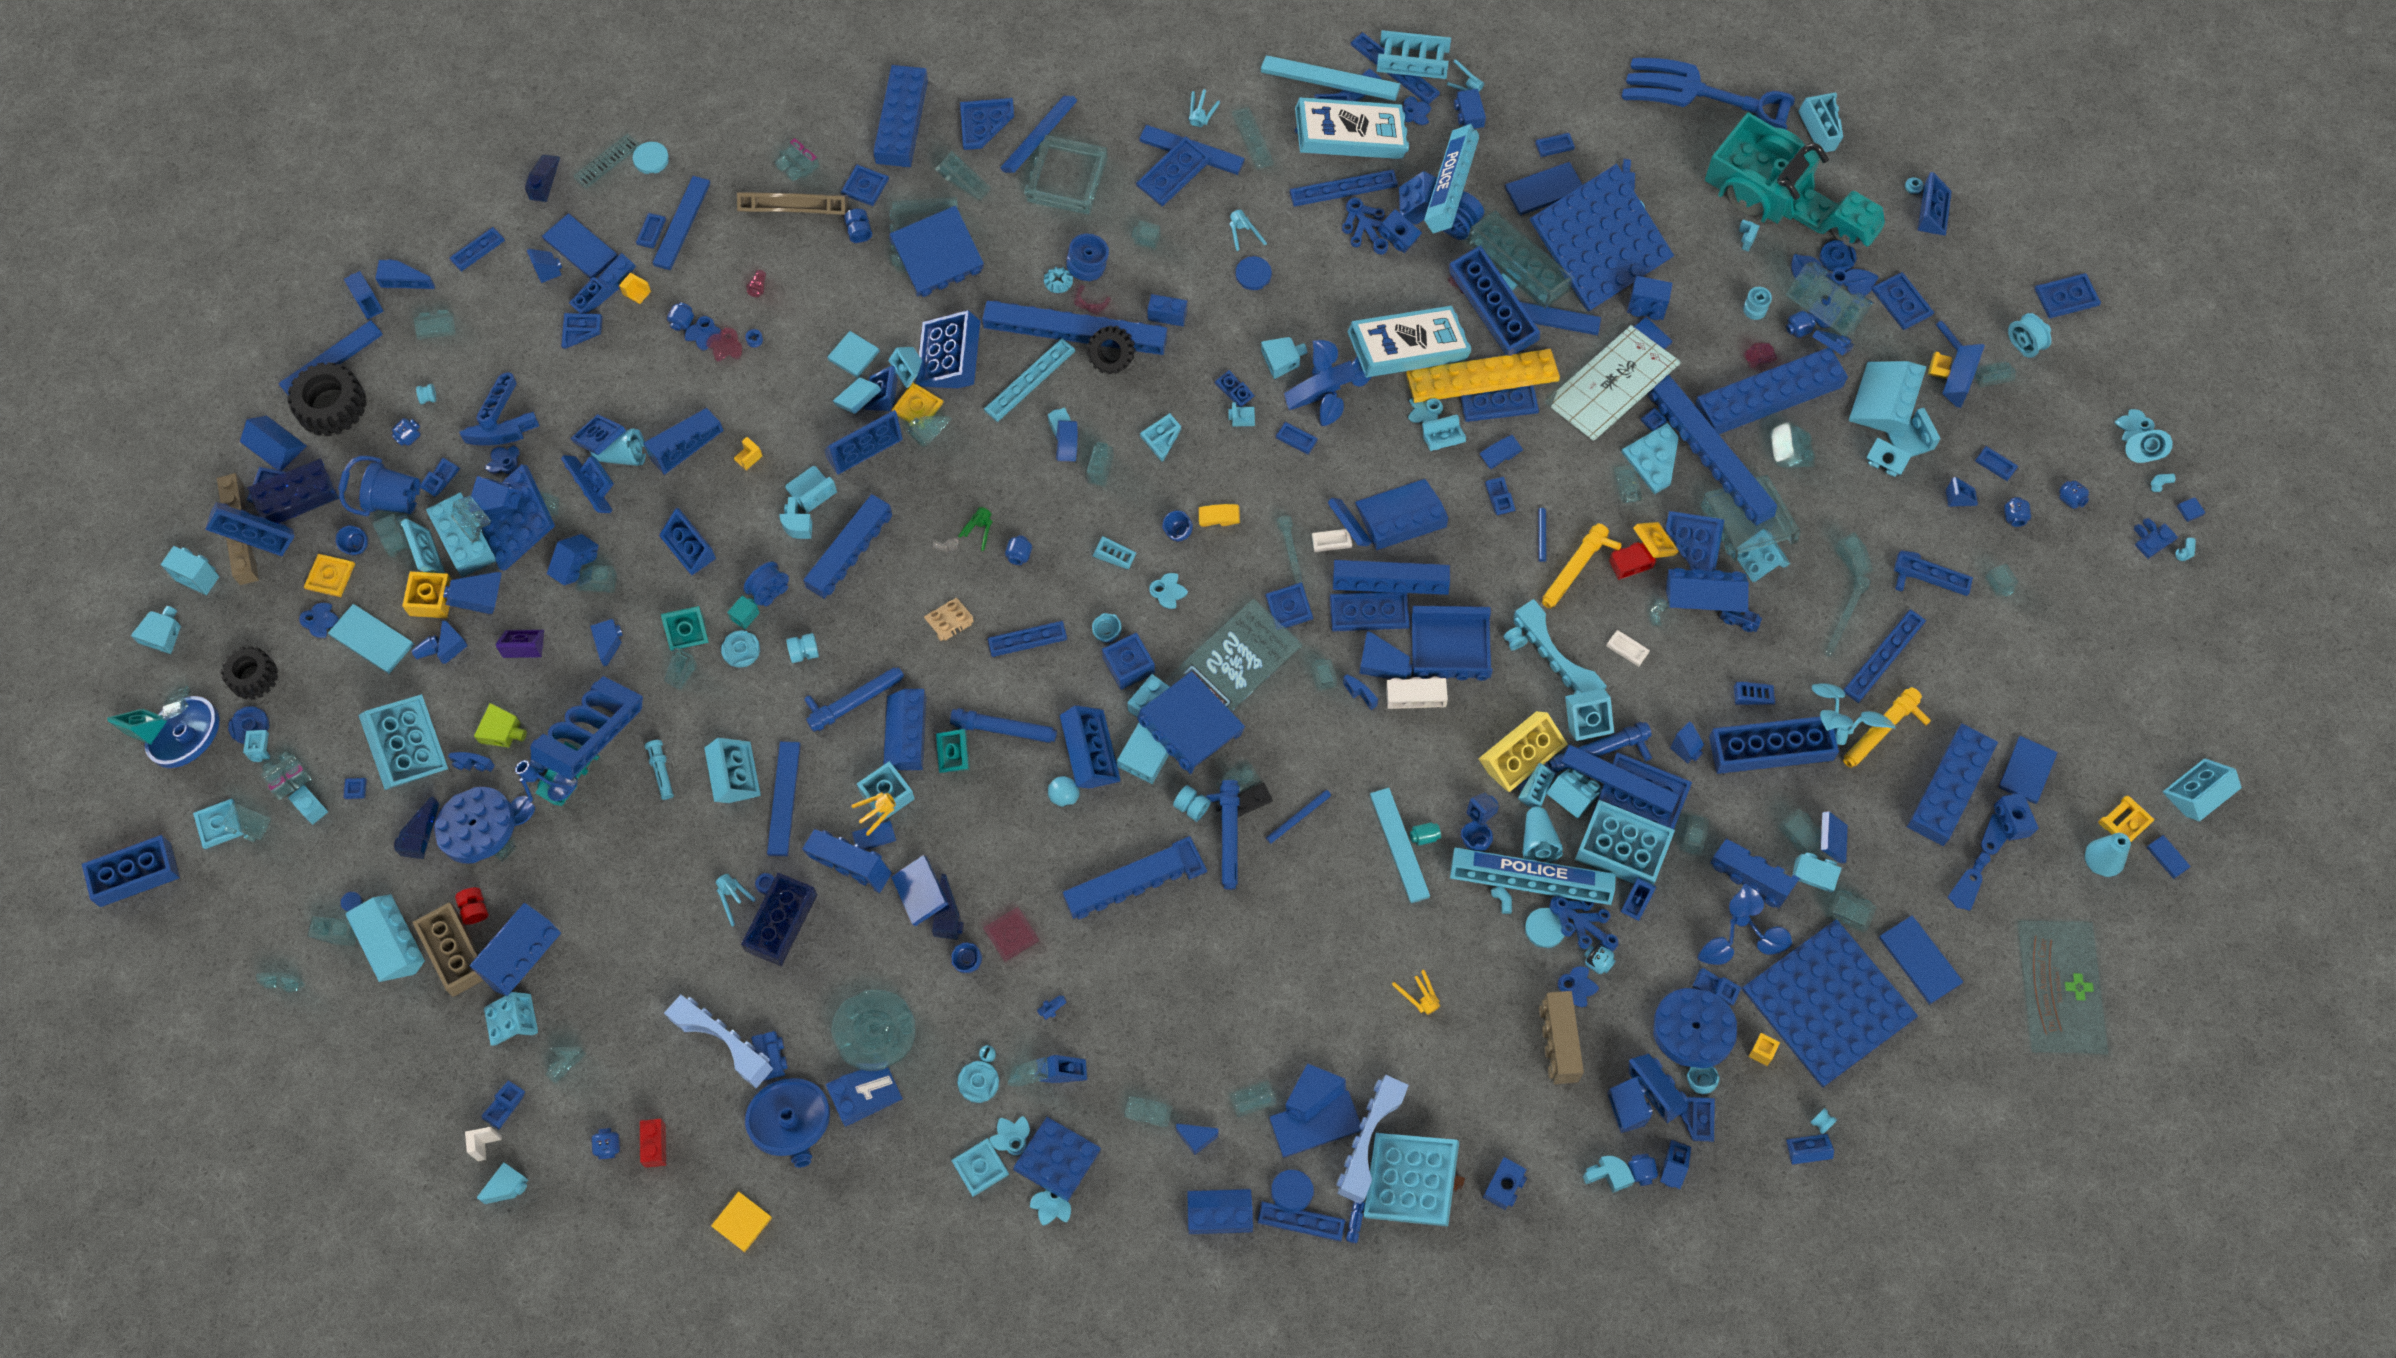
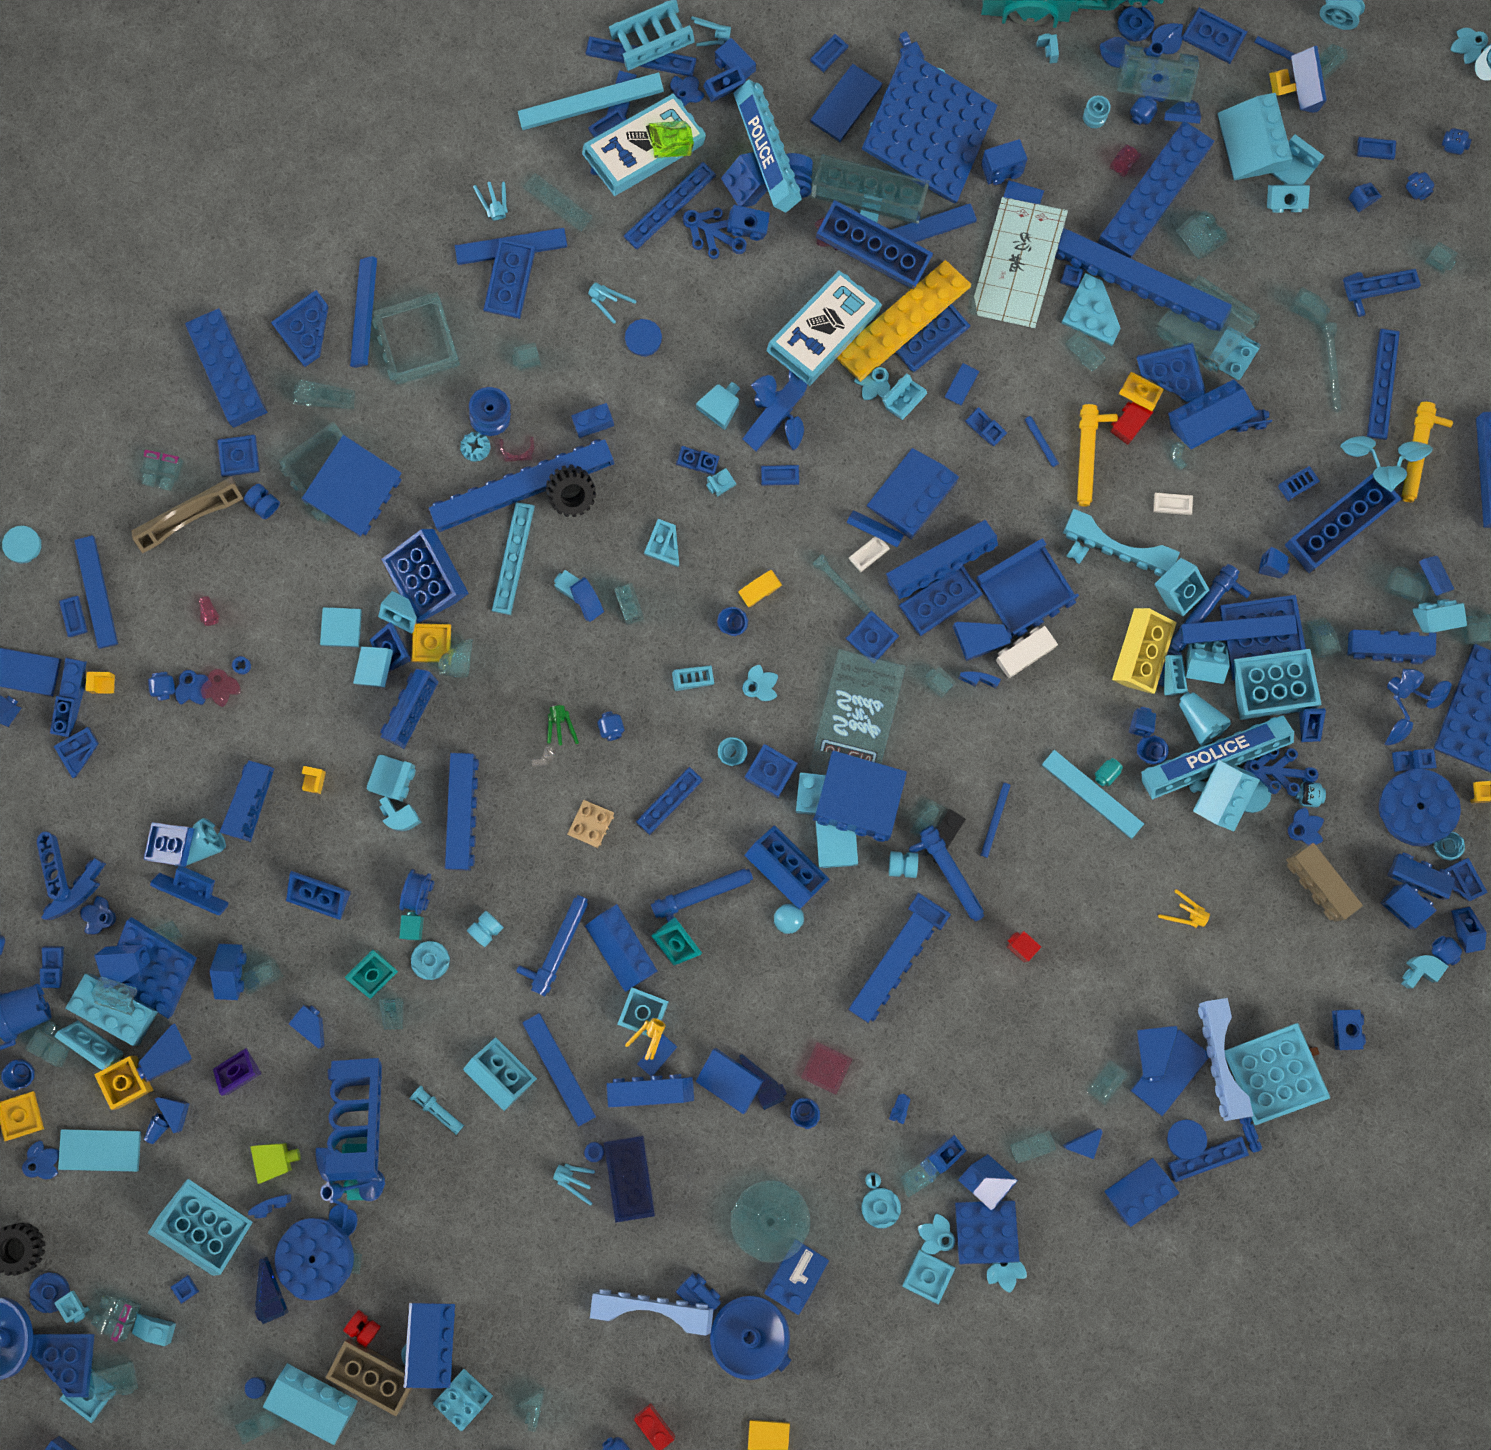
camera: 30 degrees left, 15 degrees up
none -> blue plate [31,1334,95,1397]
none -> clear neon green slope [648,121,694,158]
none -> blue slope [703,65,746,103]
none -> blue slope [958,1155,1018,1211]
none -> red brick [1007,931,1041,963]
none -> medium azure slope [1193,759,1260,831]

